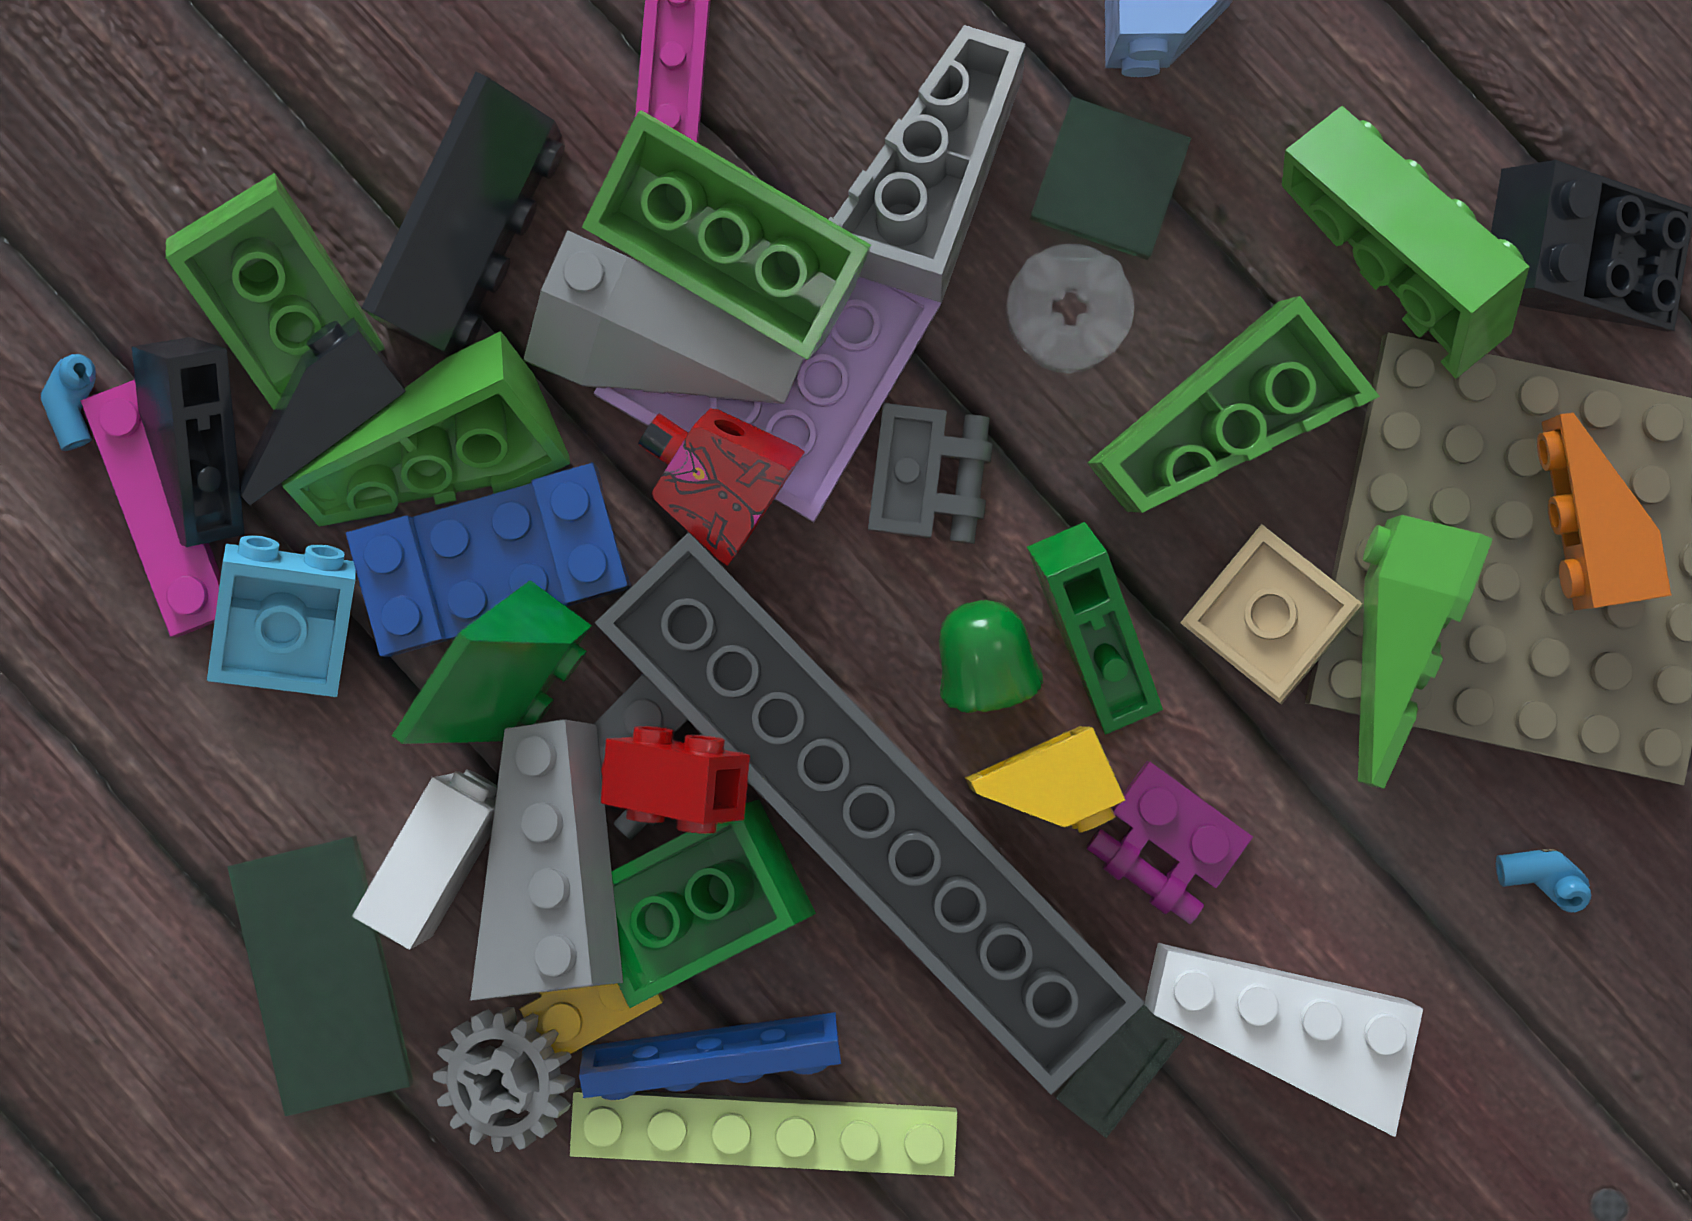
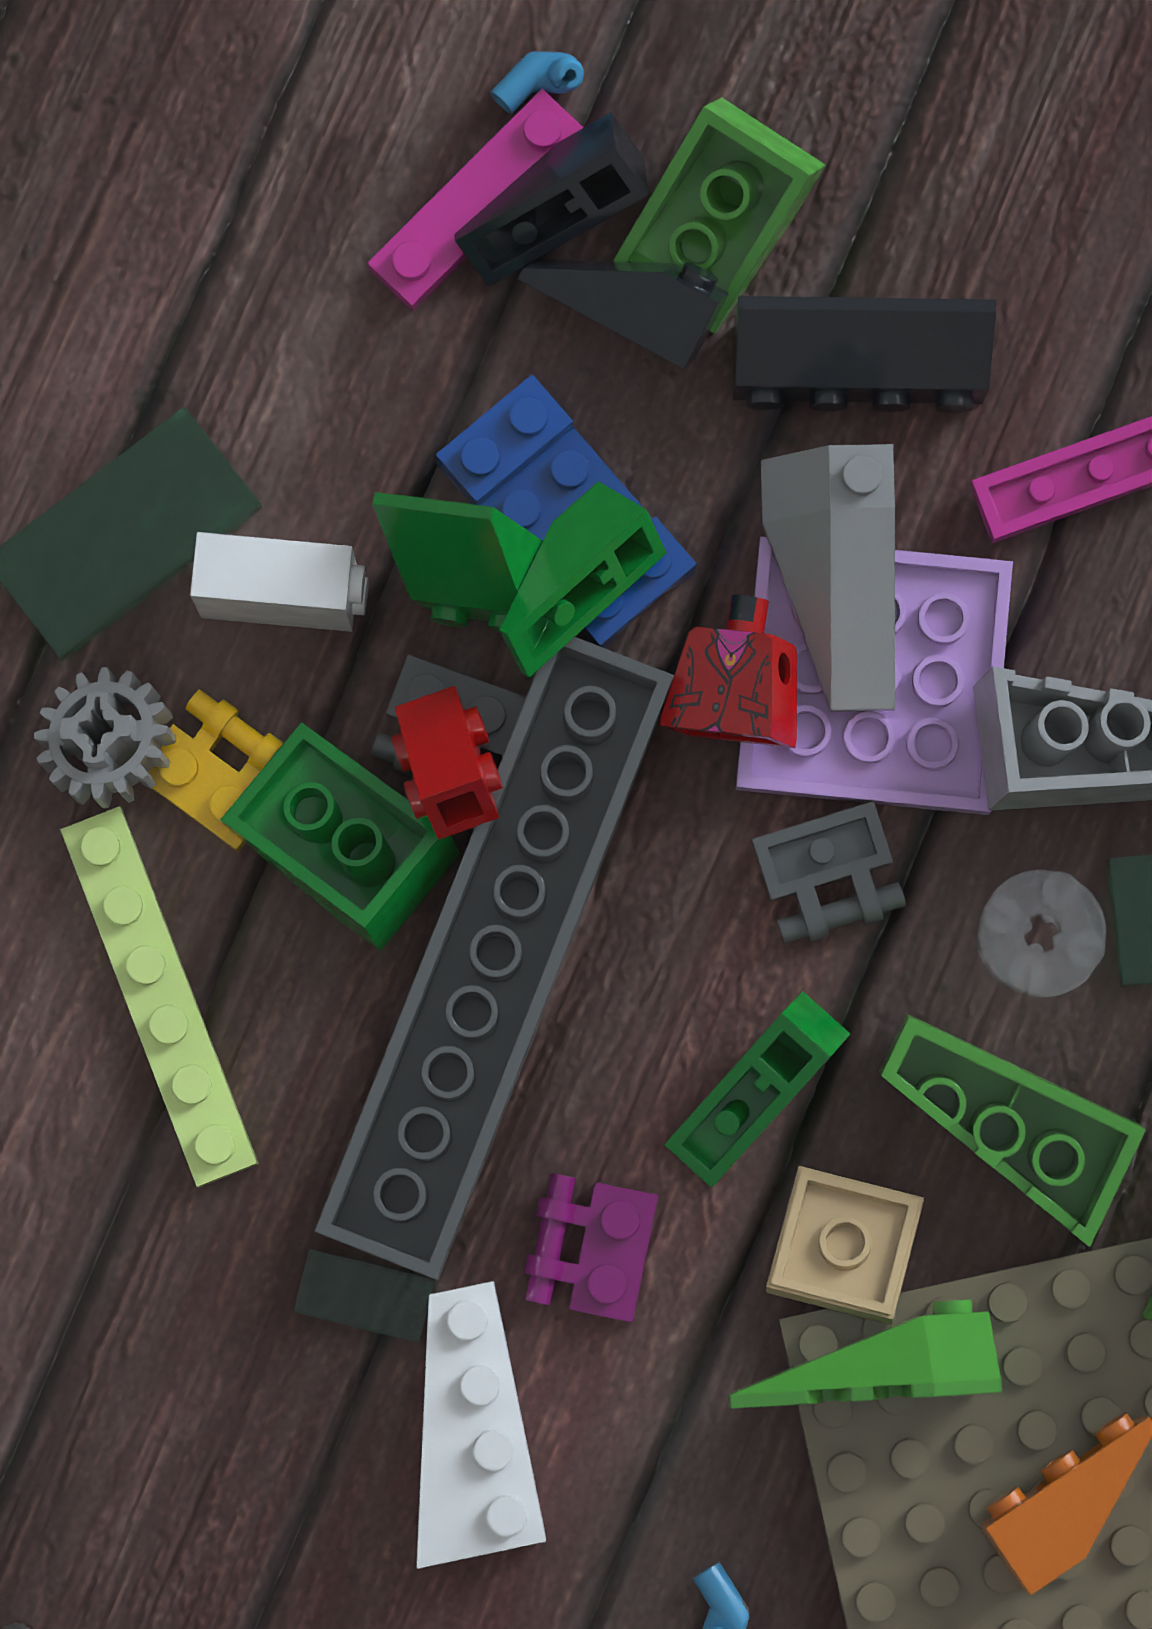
camera: 65 degrees right, 5 degrees down
medium azure plate [207,535,356,697] -> none
bright green wedge [282,331,570,527] -> none
light grey wedge [470,720,623,1000] -> none
blue plate [579,1012,841,1100] -> none
bright green slope [582,110,872,360] -> none
green hair [939,600,1044,713] -> none
yellow slope [965,726,1125,833] -> none
none -> green slope [499,481,667,678]

